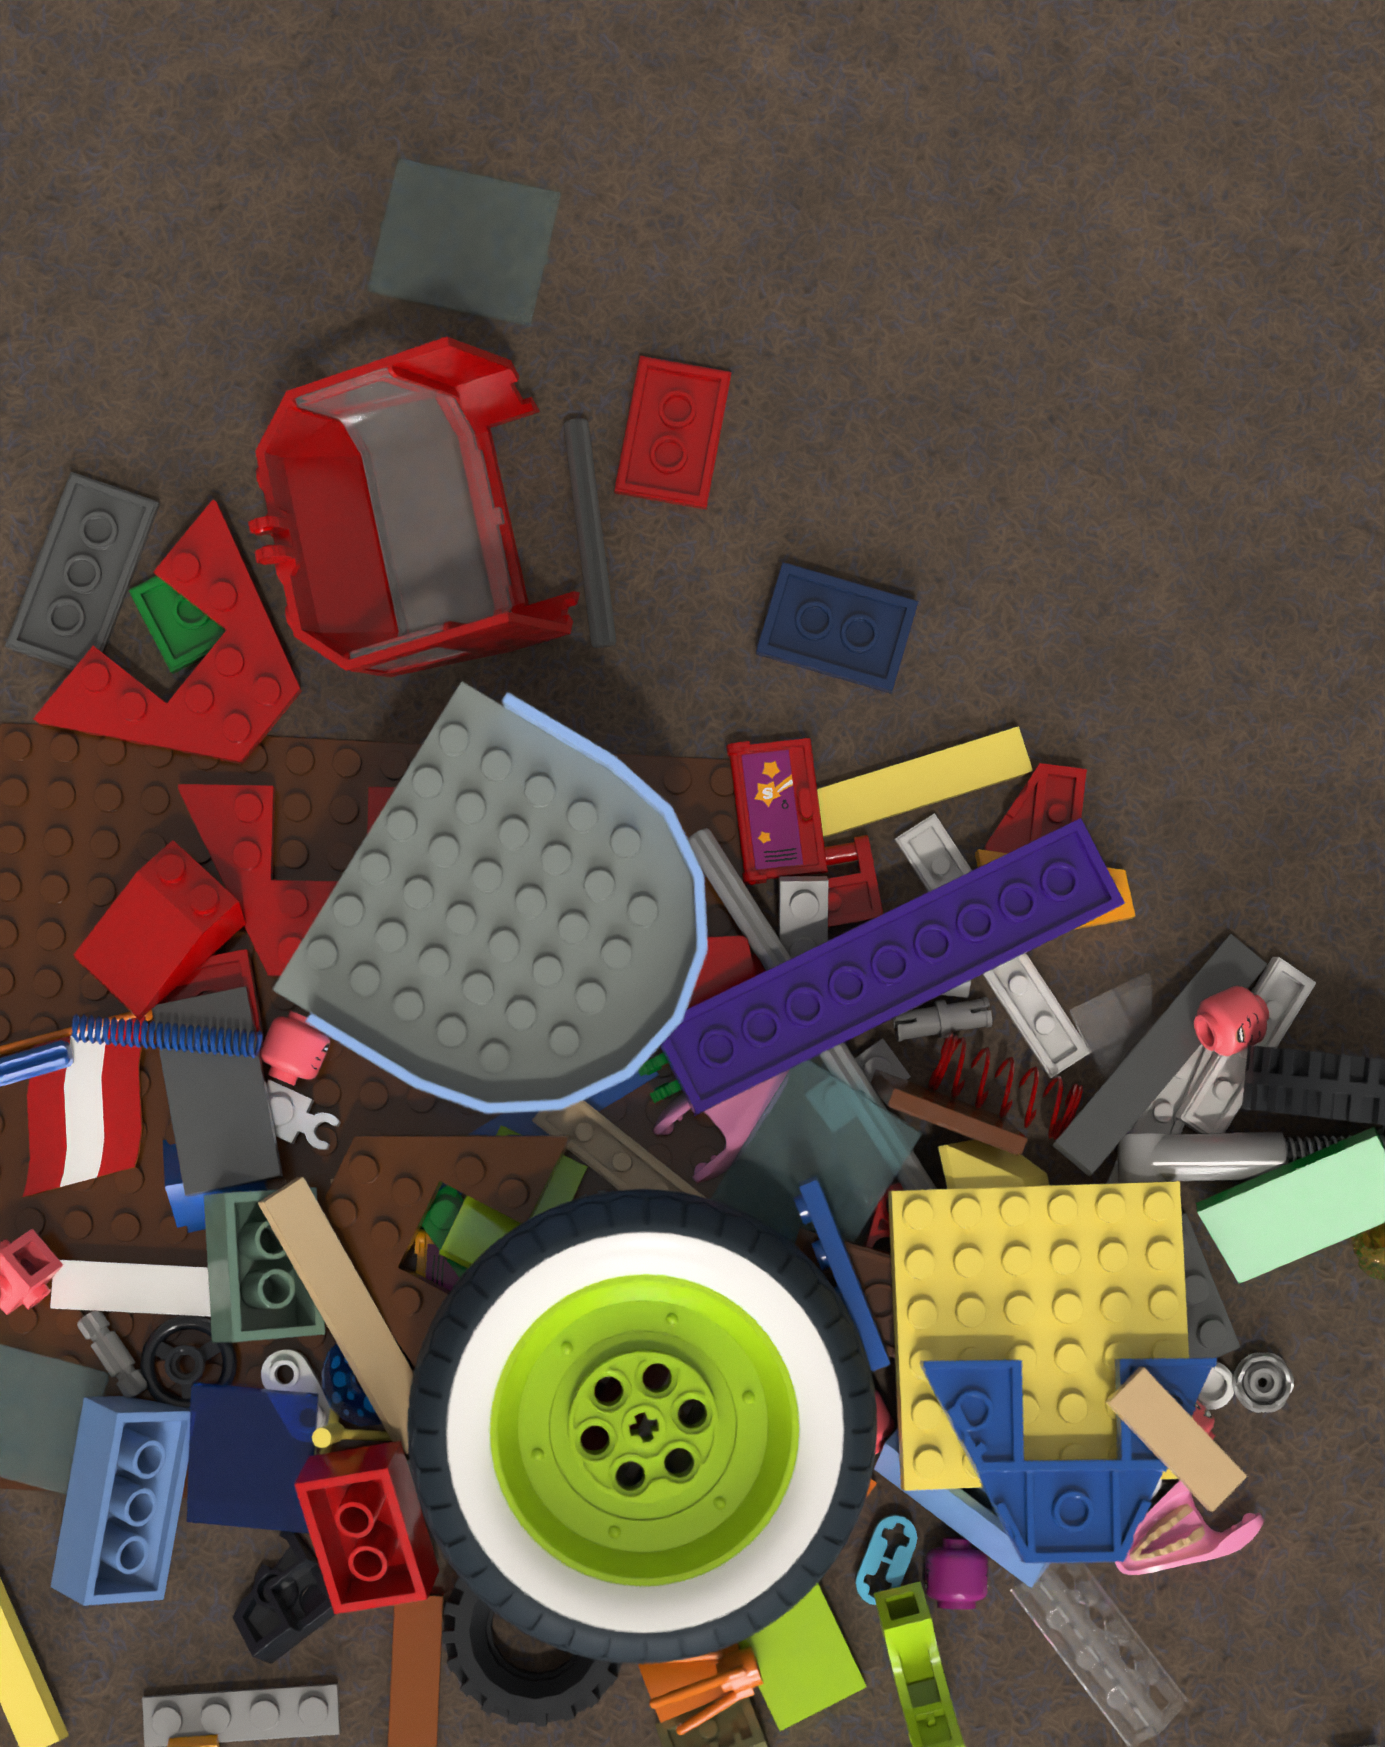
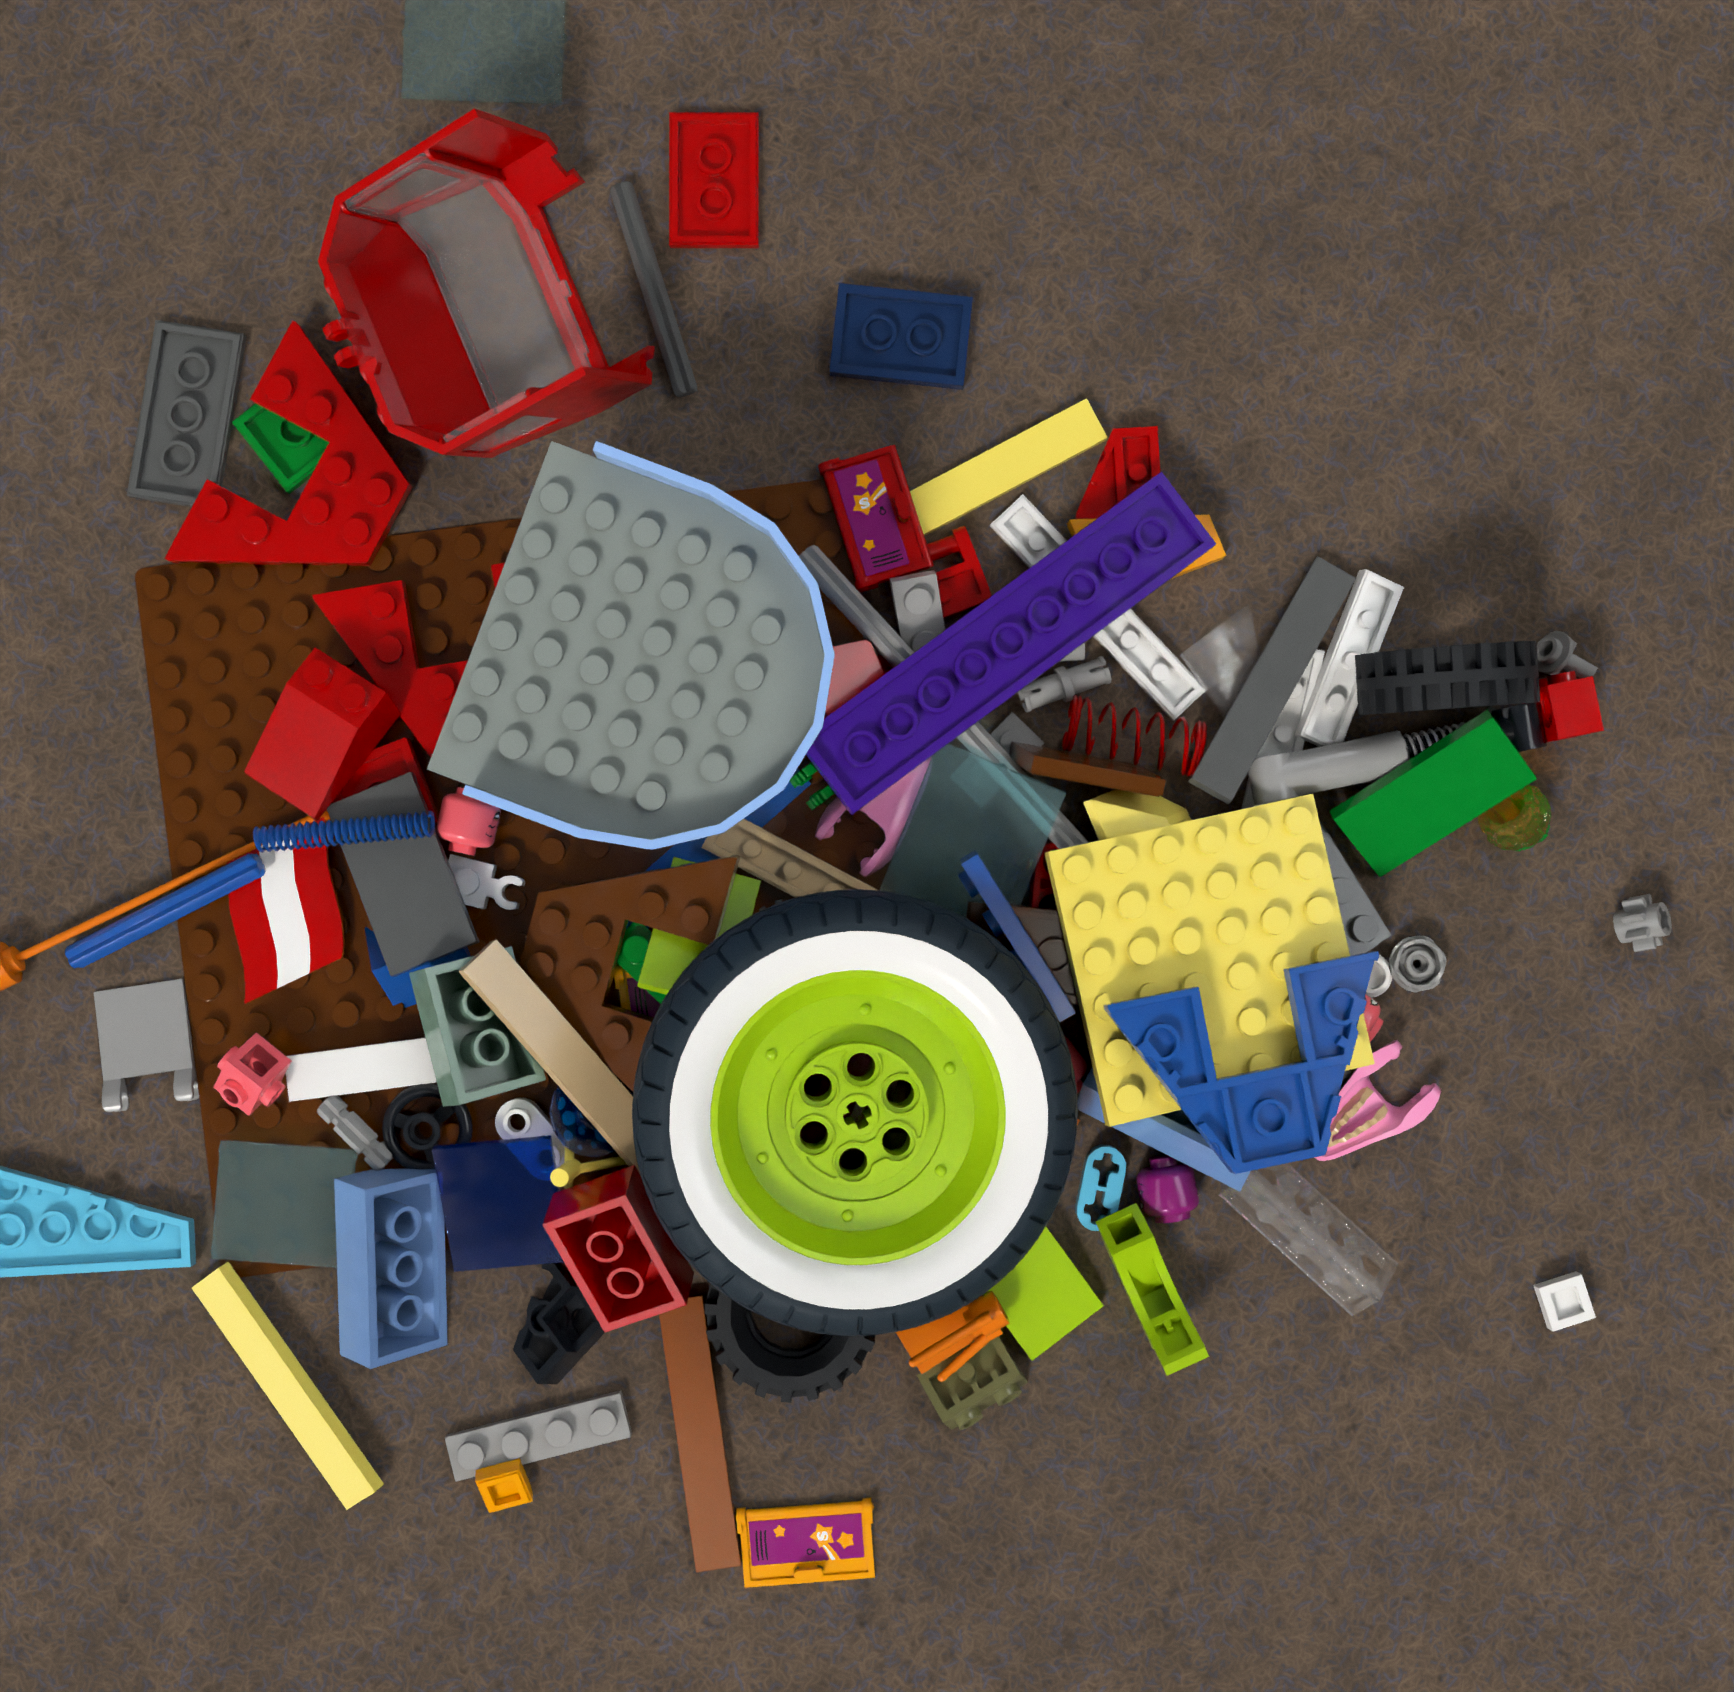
camera: 10 degrees left, 5 degrees up
tan tile [1105,1367,1247,1512] -> none
coral head [1194,986,1269,1057] -> none

